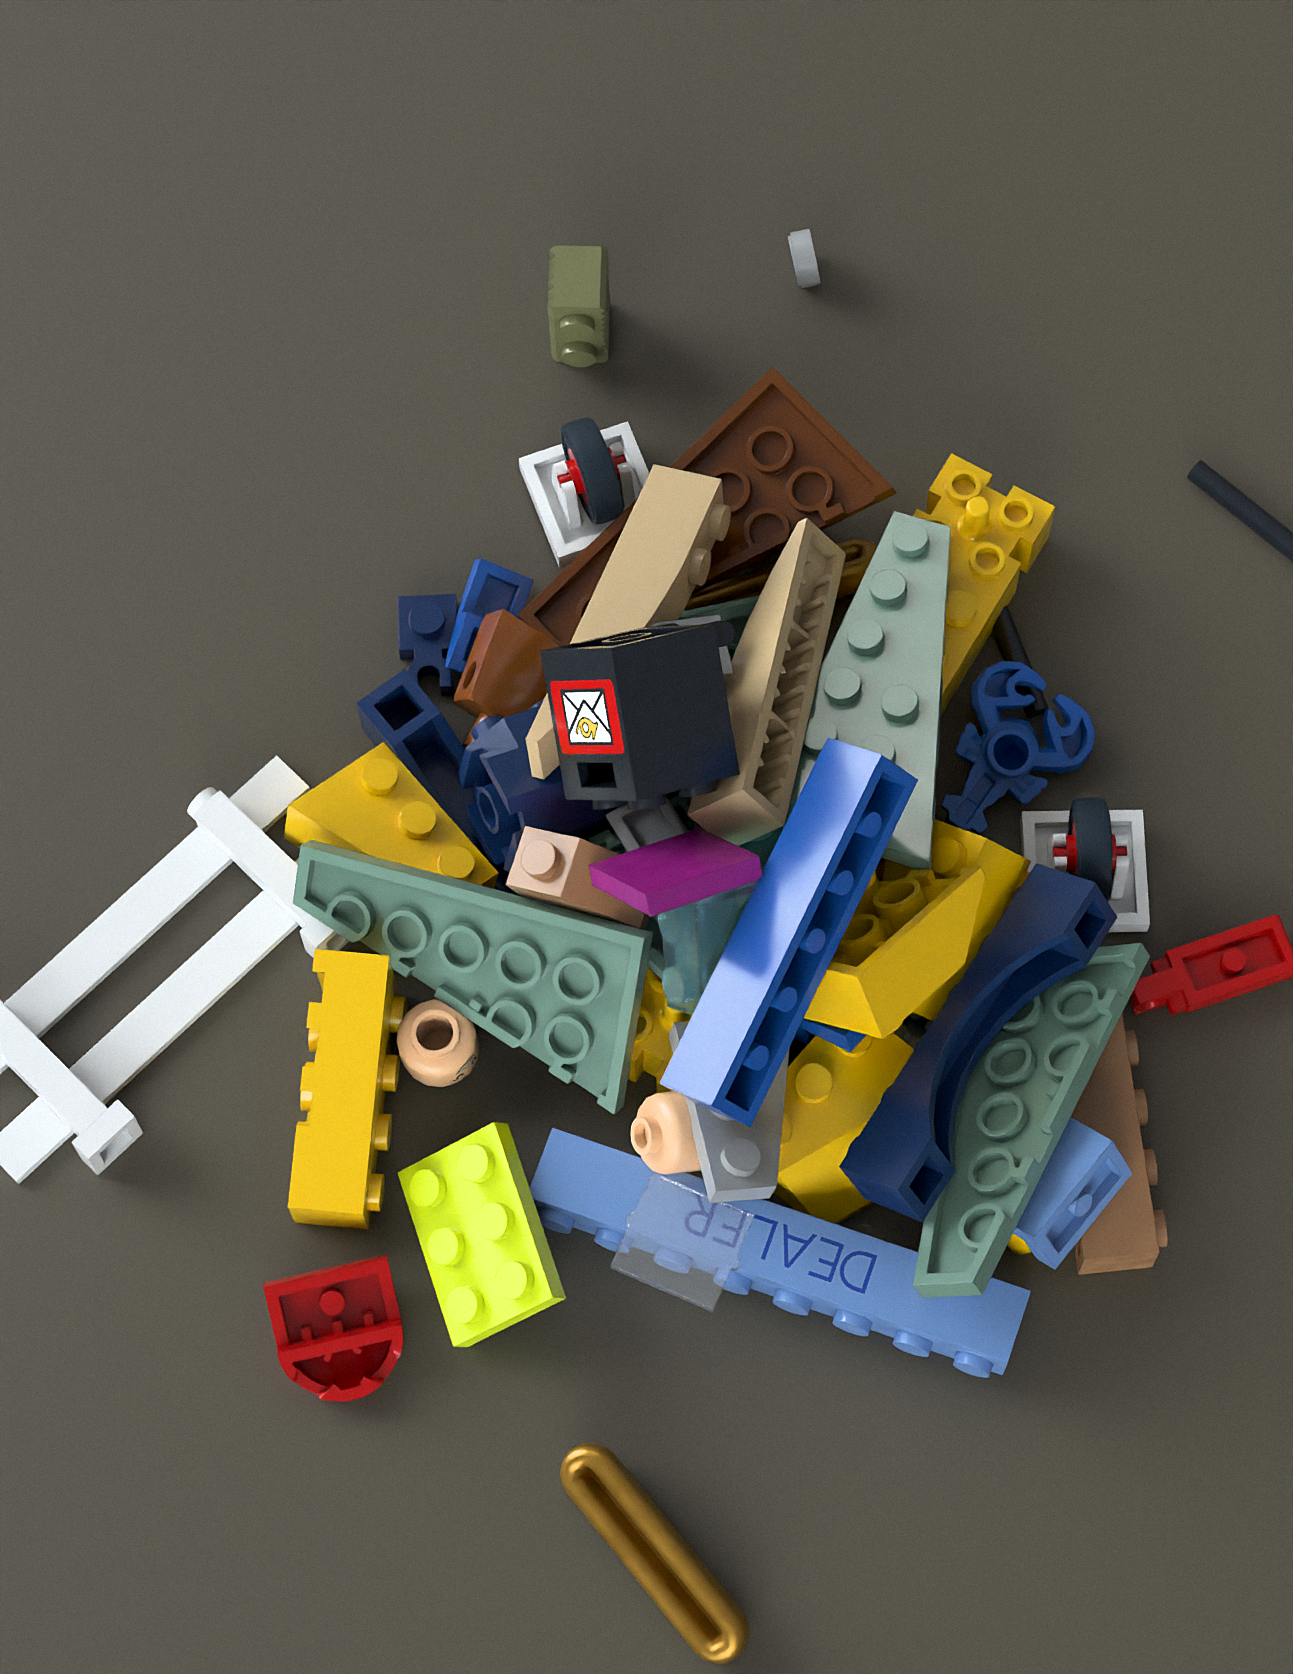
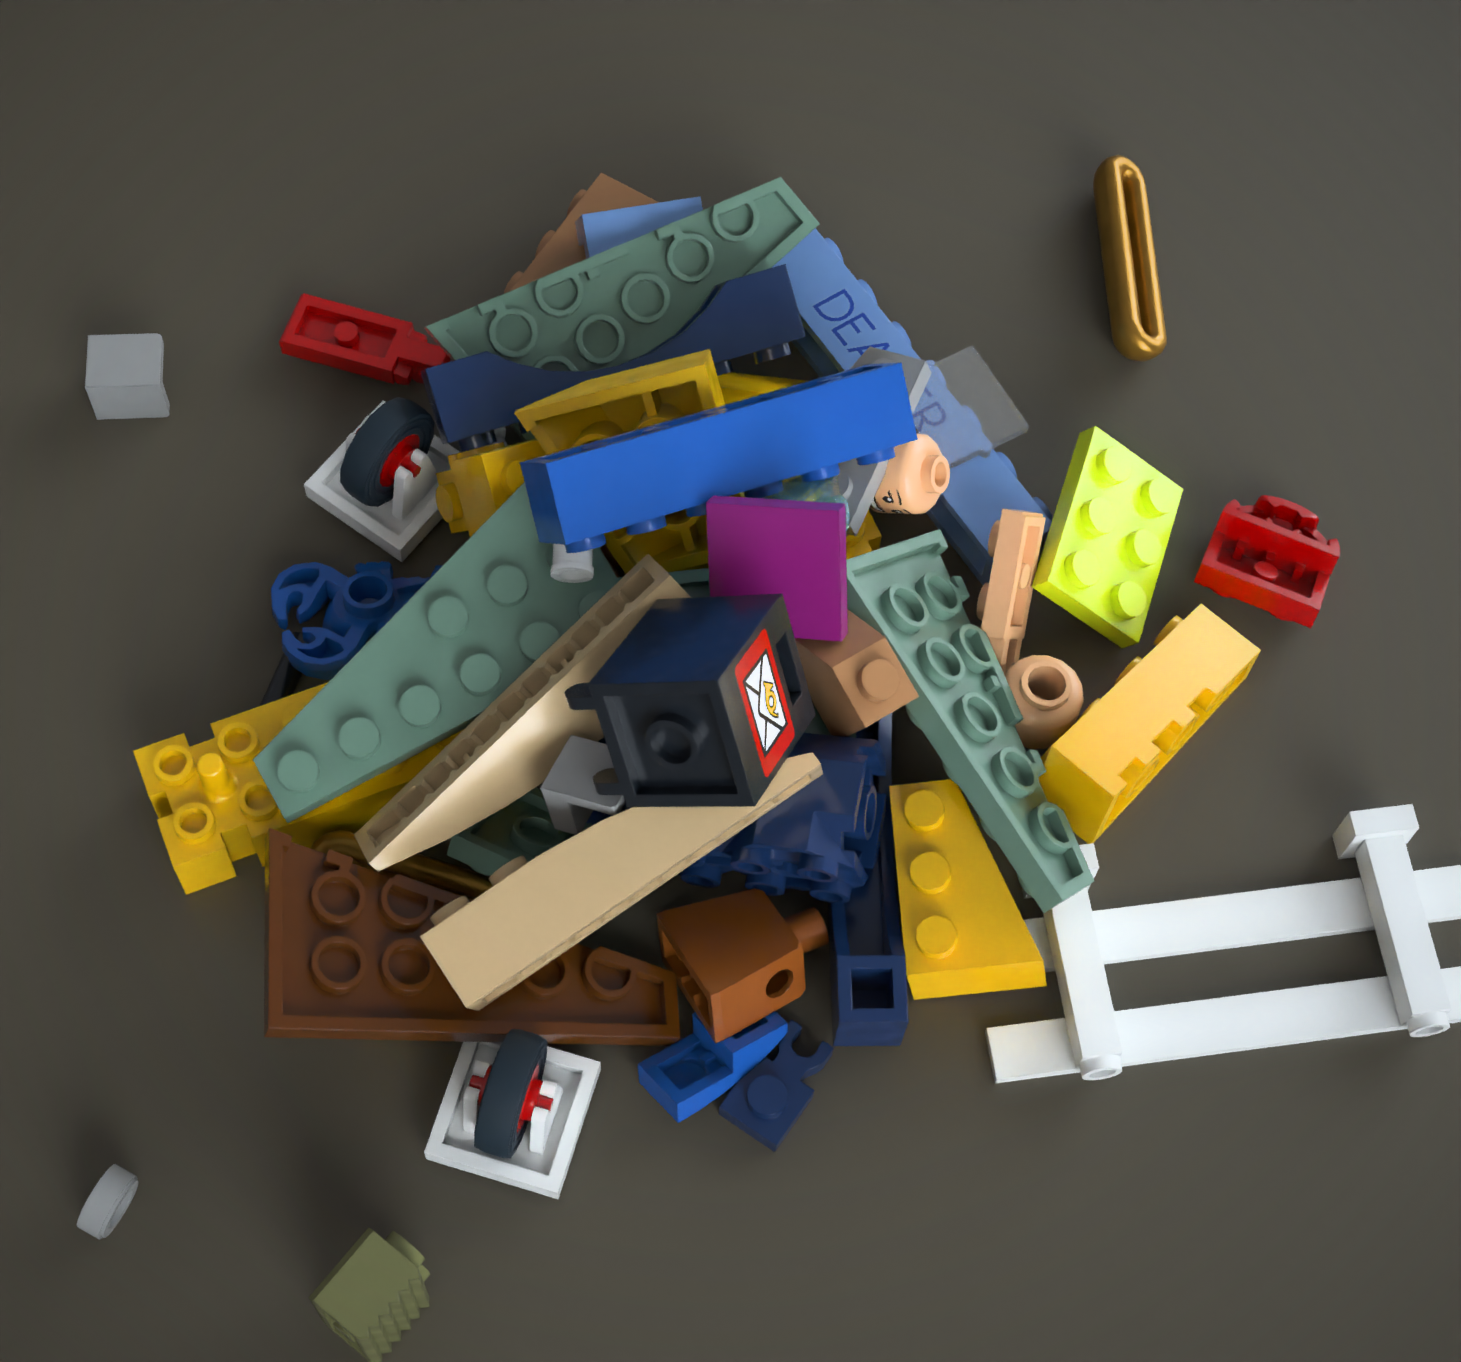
camera: 150 degrees left, 5 degrees down
none -> light nougat hinge [977,508,1046,675]

